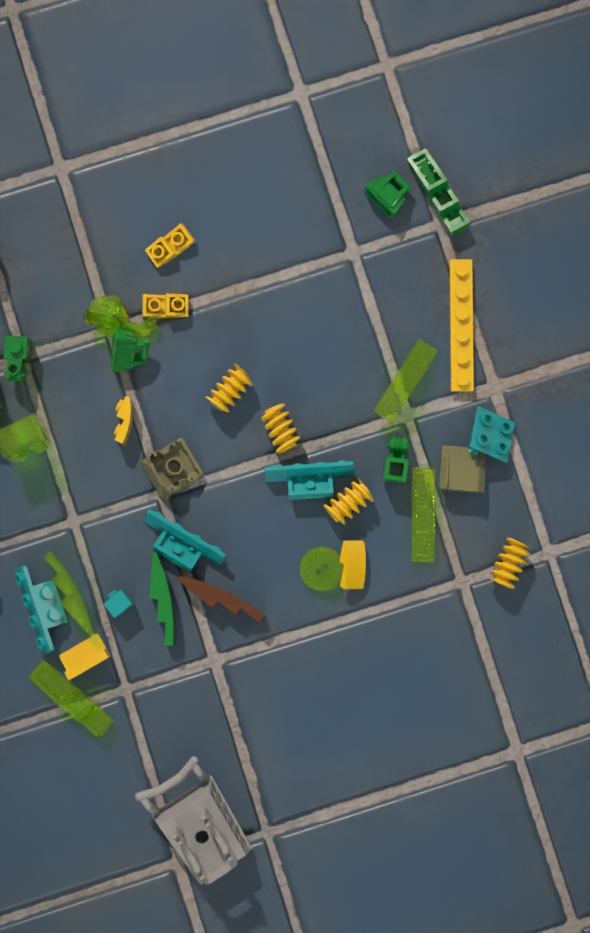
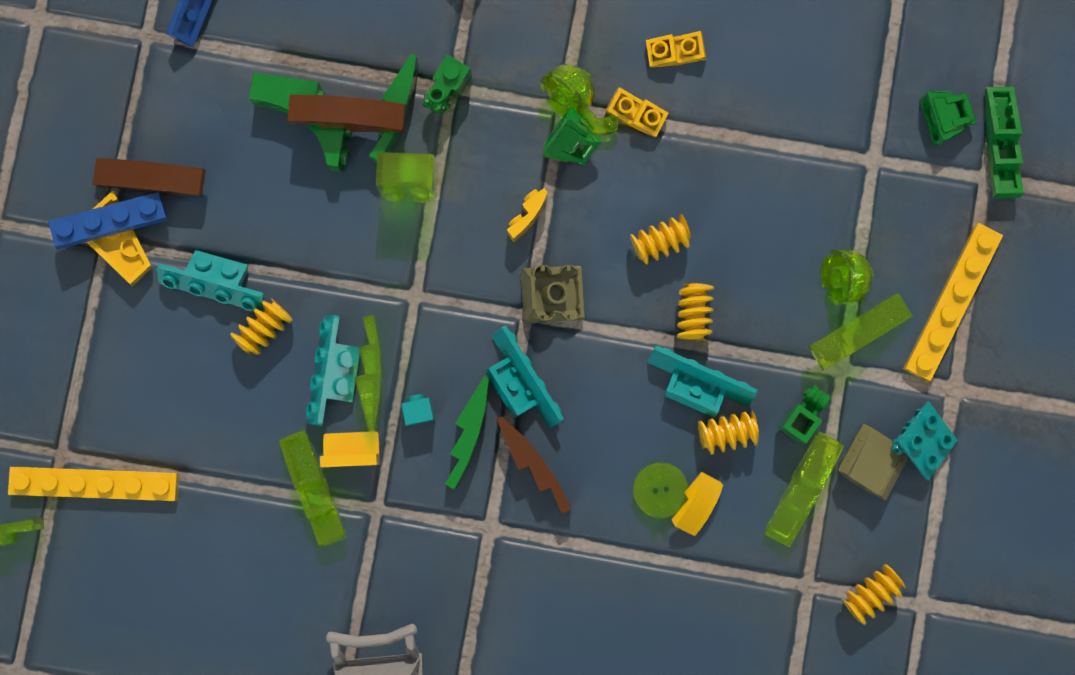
camera: 25 degrees right, 0 degrees up
none -> clear neon green cylinder [820,249,874,305]

